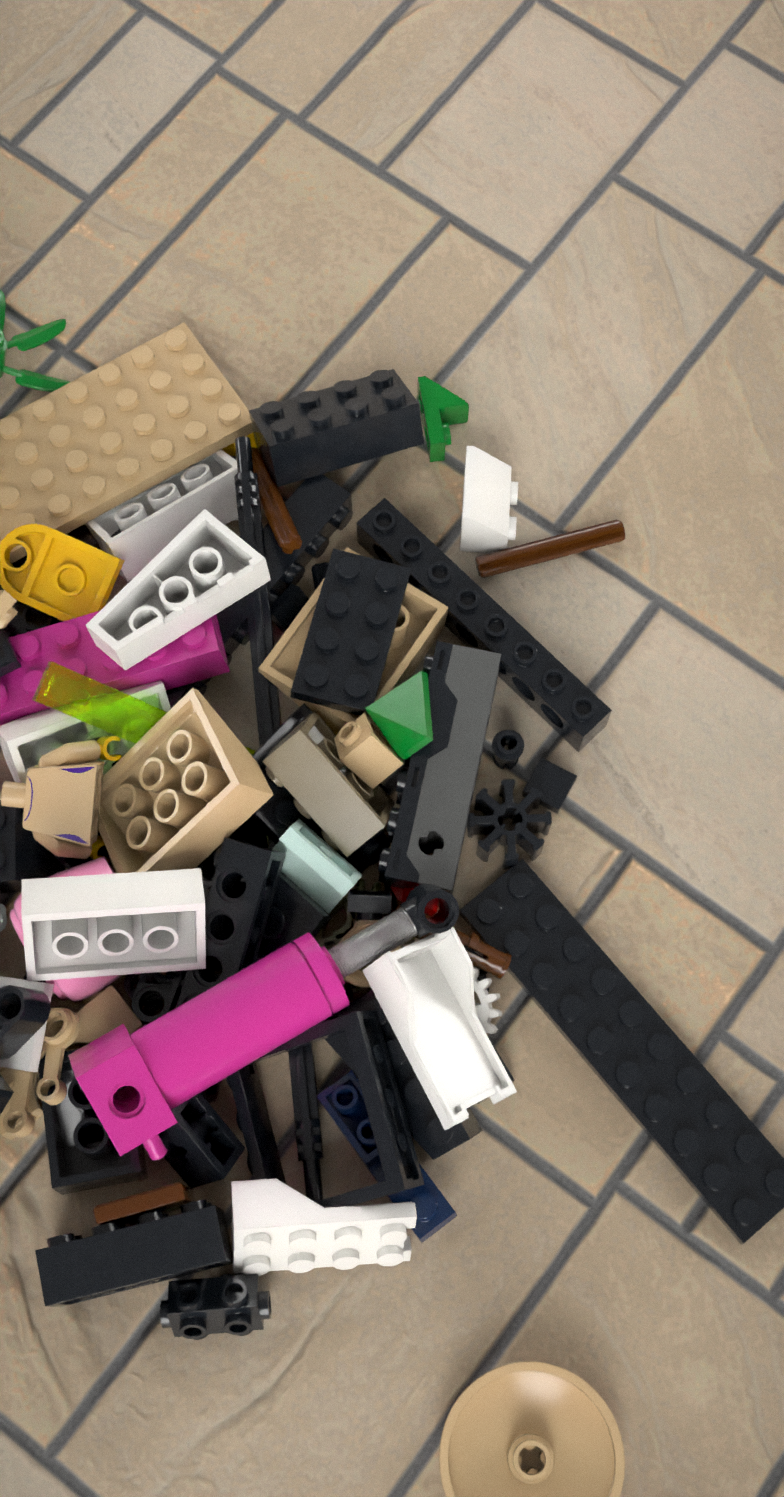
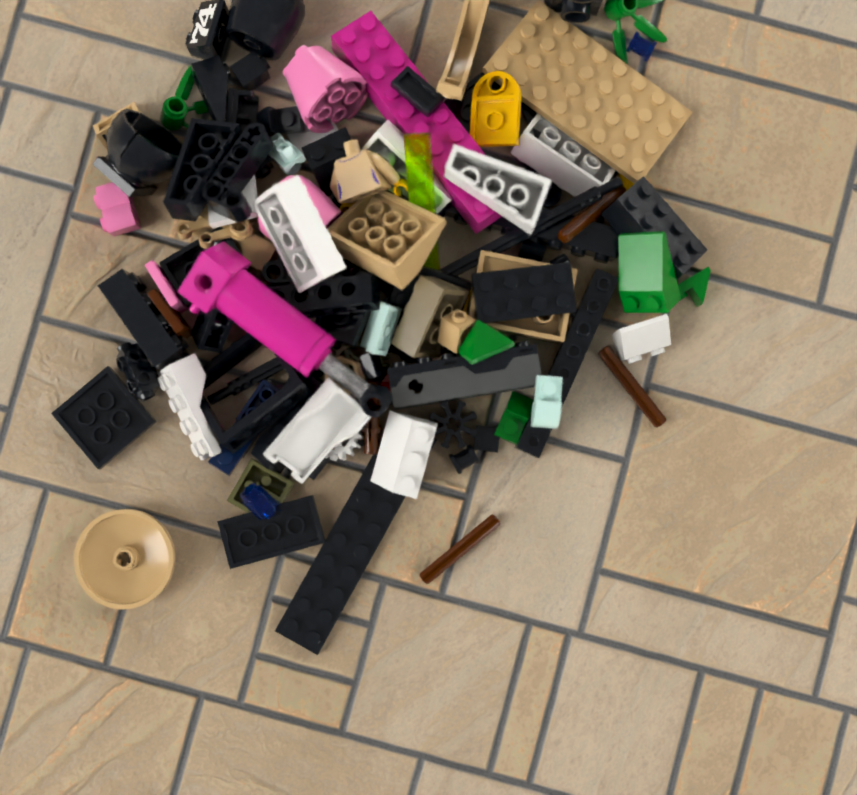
camera: 65 degrees right, 15 degrees up
black pin [492,729,524,769] -> none
none -> black plate [51,366,157,469]
none -> bright pink tile [145,260,188,314]
none -> black plate [217,495,326,569]
none -> olive brick [227,458,295,513]
none -> clear blue brick [240,483,277,520]
none -> white slope [371,410,438,499]
none -> reddish brown axle [420,514,501,584]
none -> black bush [449,444,480,474]
none -> green slope [494,391,534,445]
none -> light aqua brick [531,375,563,429]
none -> slope [618,231,681,313]
none -> clear blue bush [626,31,658,62]

